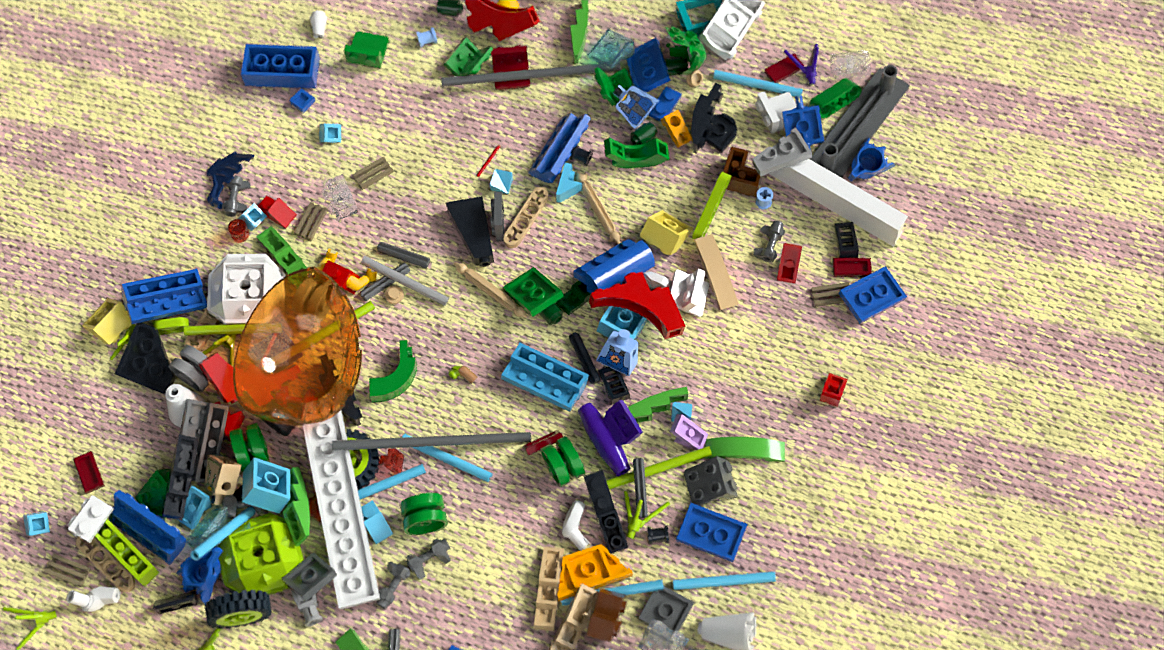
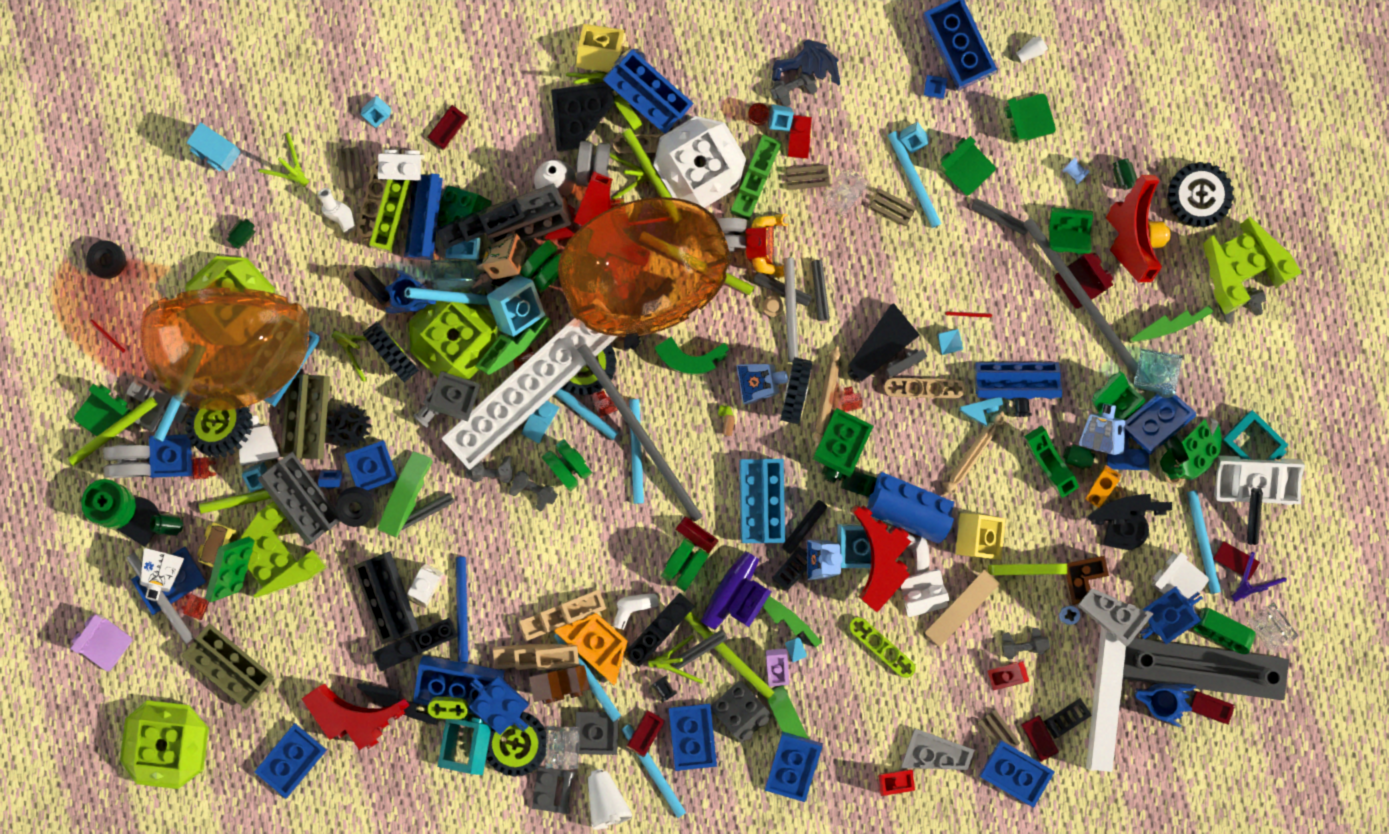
camera: 60 degrees right, 20 degrees up
none -> dark red tile [625,710,665,757]
none -> torso [737,364,788,404]
none -> blue plate [765,732,823,802]
none -> black wheel [780,357,813,425]
none -> clear red tile [840,386,863,412]
none -> lime beam [849,617,916,678]
none -> medium azure piece [887,131,942,228]
none -> light grey wing [901,728,974,770]
none -> green bracket [939,136,996,196]
none -> dark grey axle [971,199,1028,235]
none -> dark red tile [1190,690,1236,725]
none -> black axle [1247,488,1263,545]

